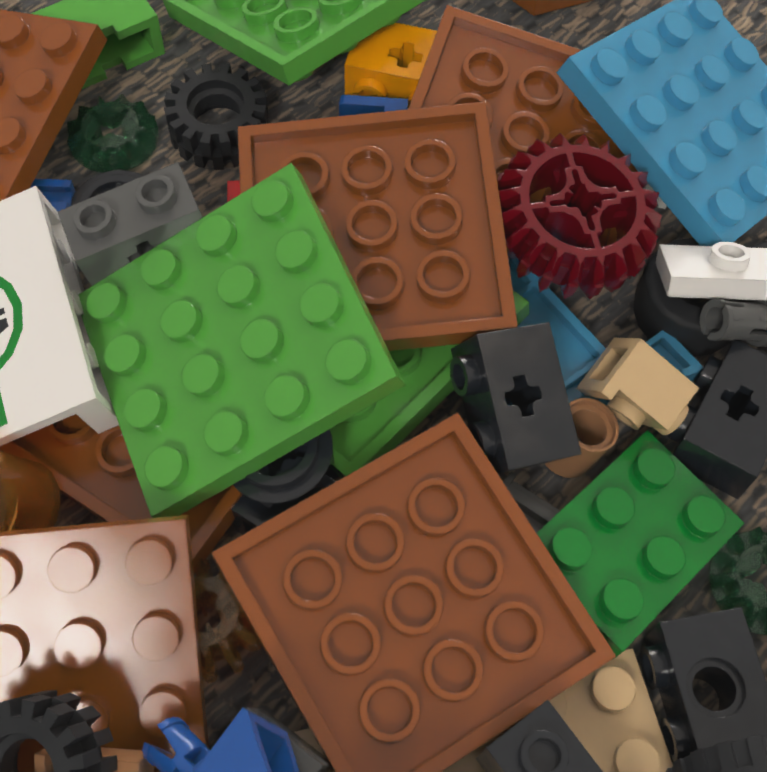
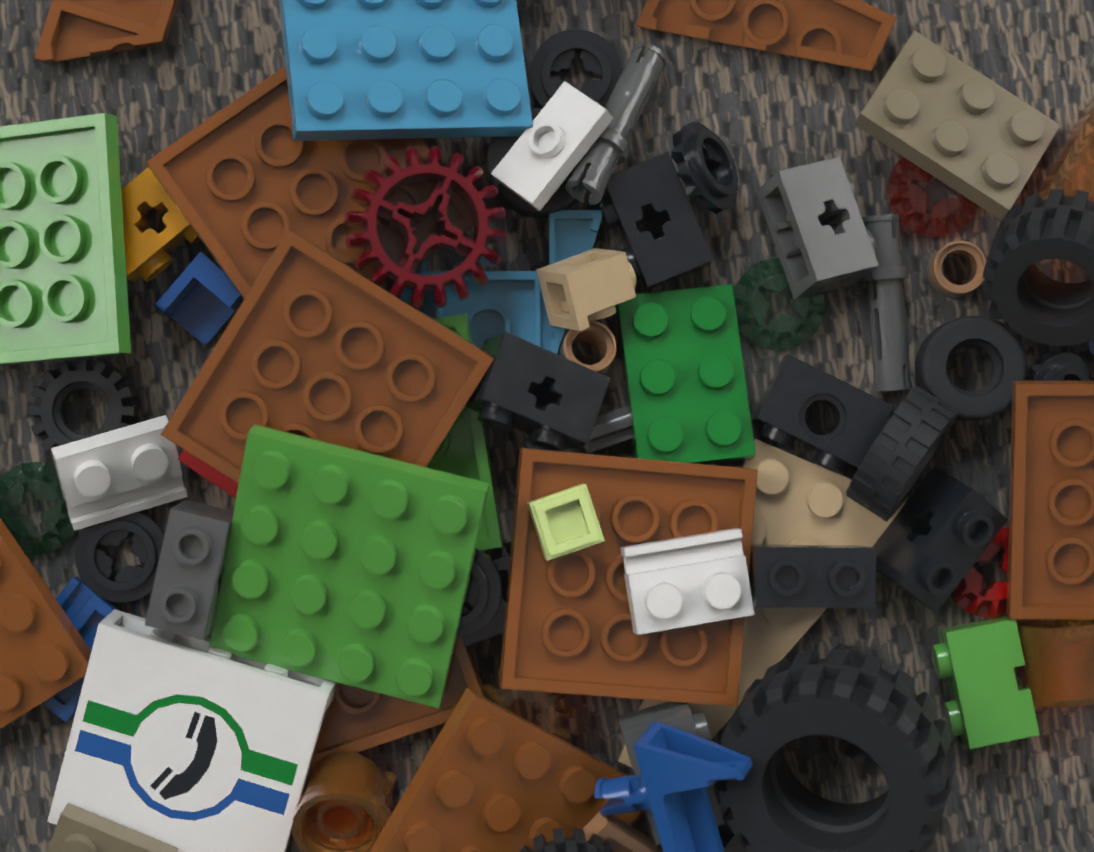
camera: 45 degrees left, 25 degrees up
none -> white plate [51,415,188,531]
none -> yellowish green tile [527,483,605,560]
none -> white plate [620,528,755,635]

